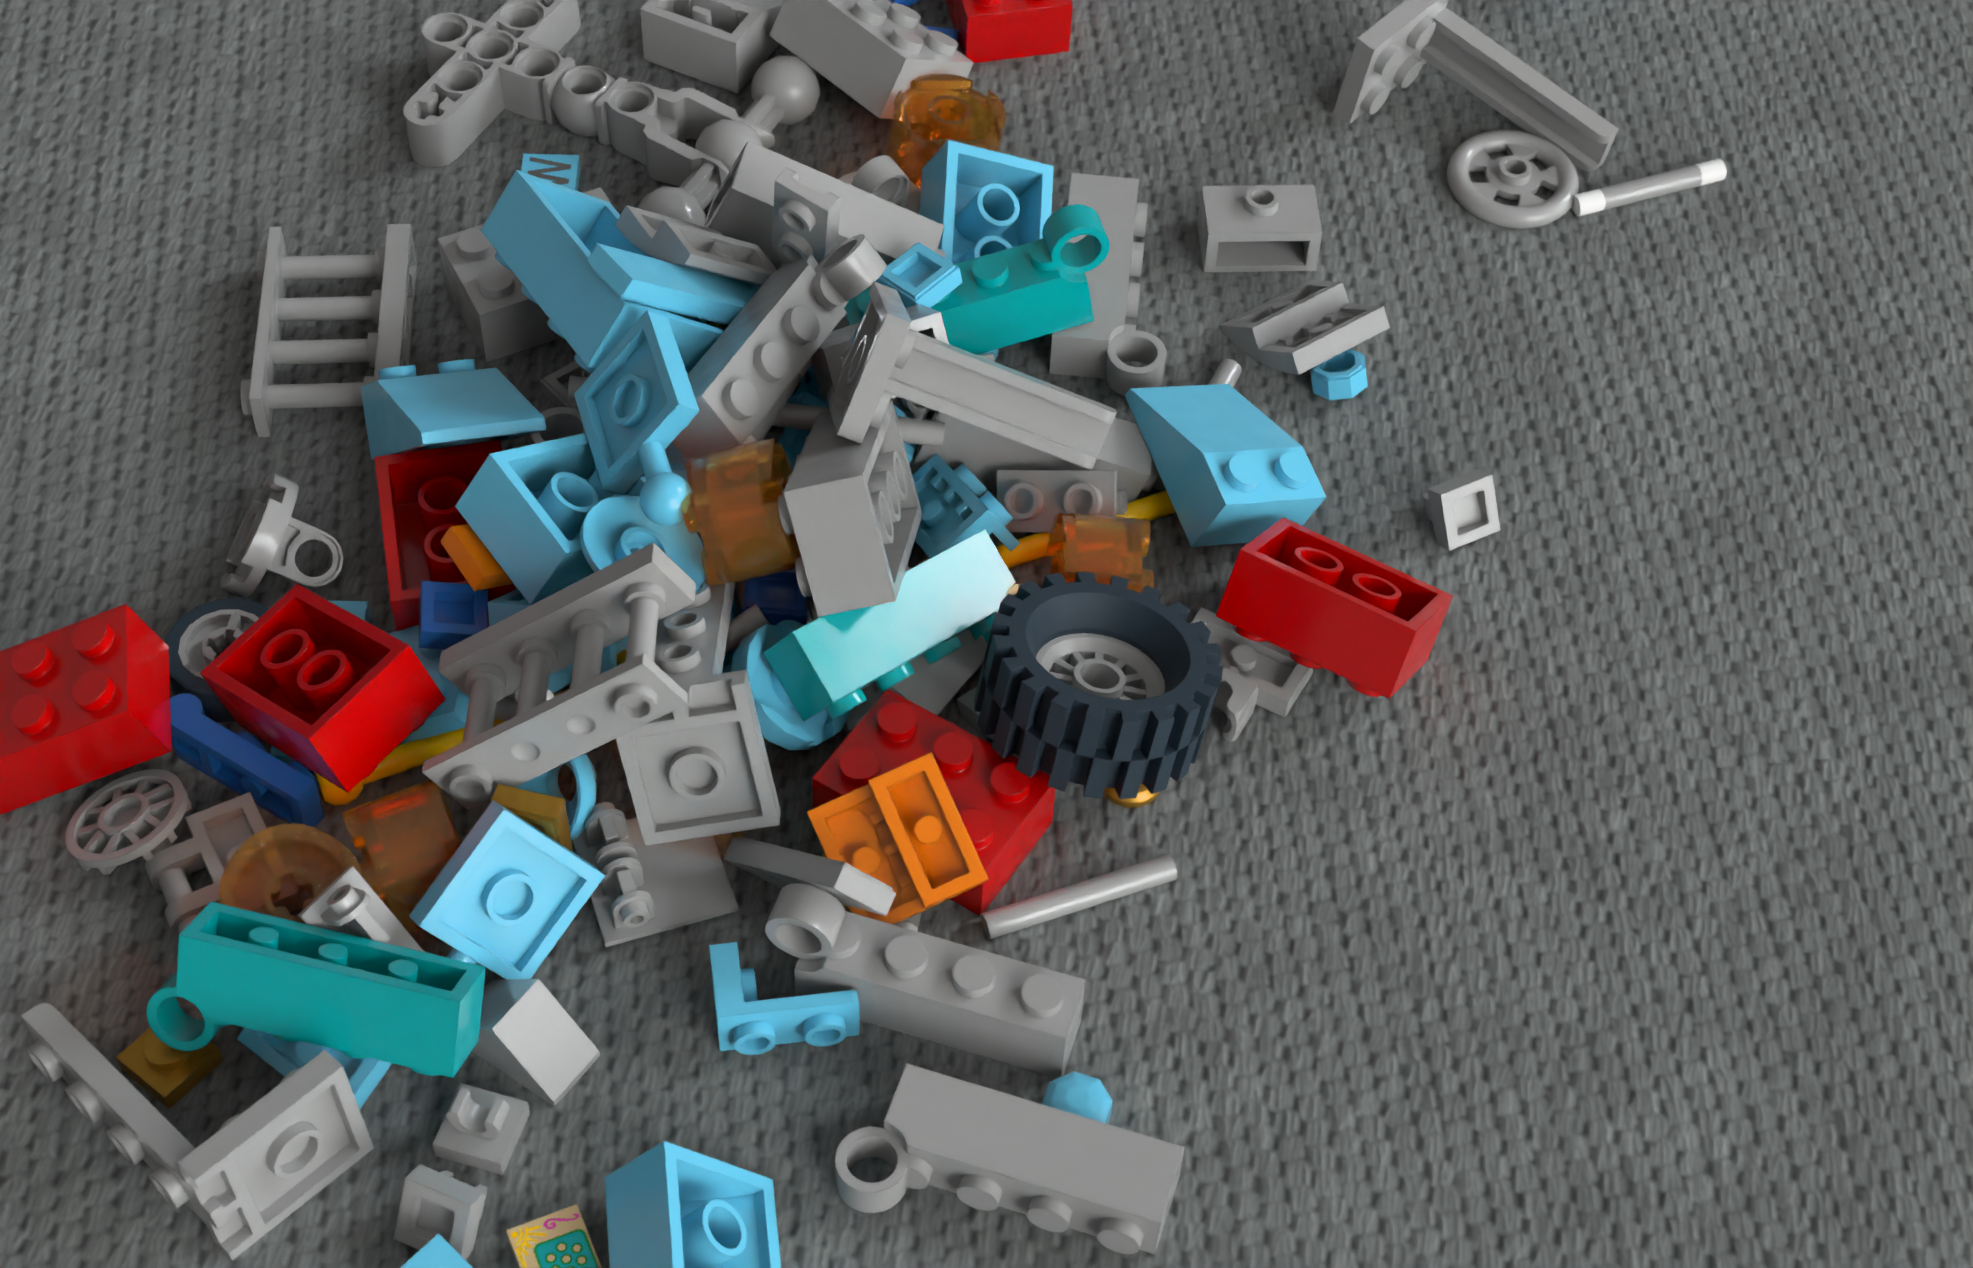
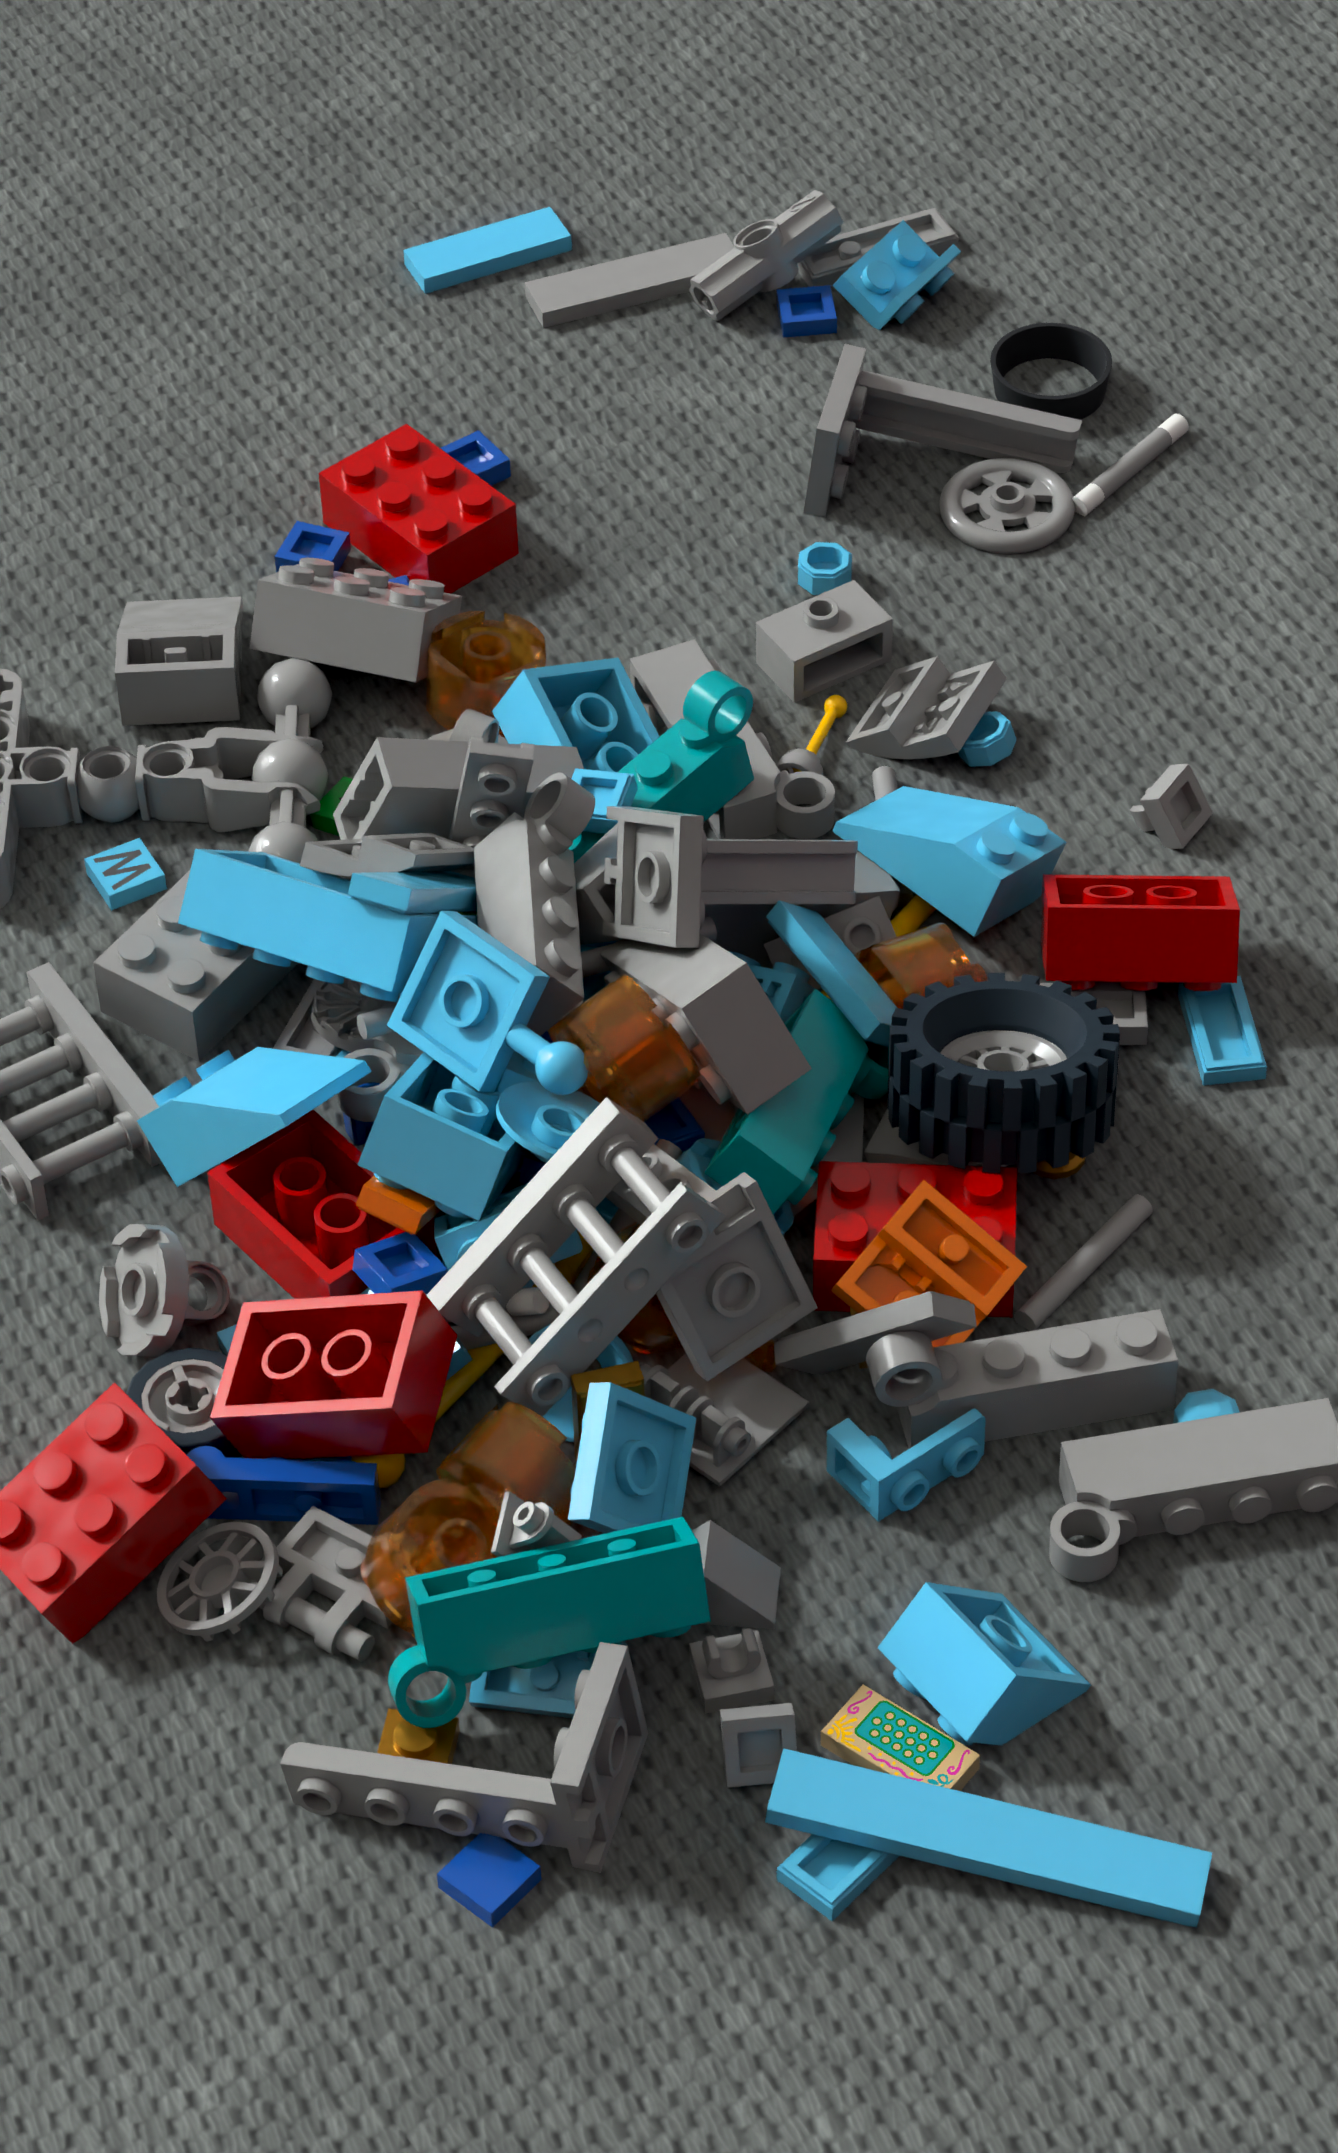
camera: 25 degrees left, 5 degrees down
none -> blue tile [437,1833,542,1928]
none -> medium azure tile [766,900,897,1047]
none -> hinge [776,695,847,775]
none -> medium azure tile [798,542,852,595]
none -> black tyre [990,323,1112,420]
none -> medium azure tile [1178,976,1267,1086]

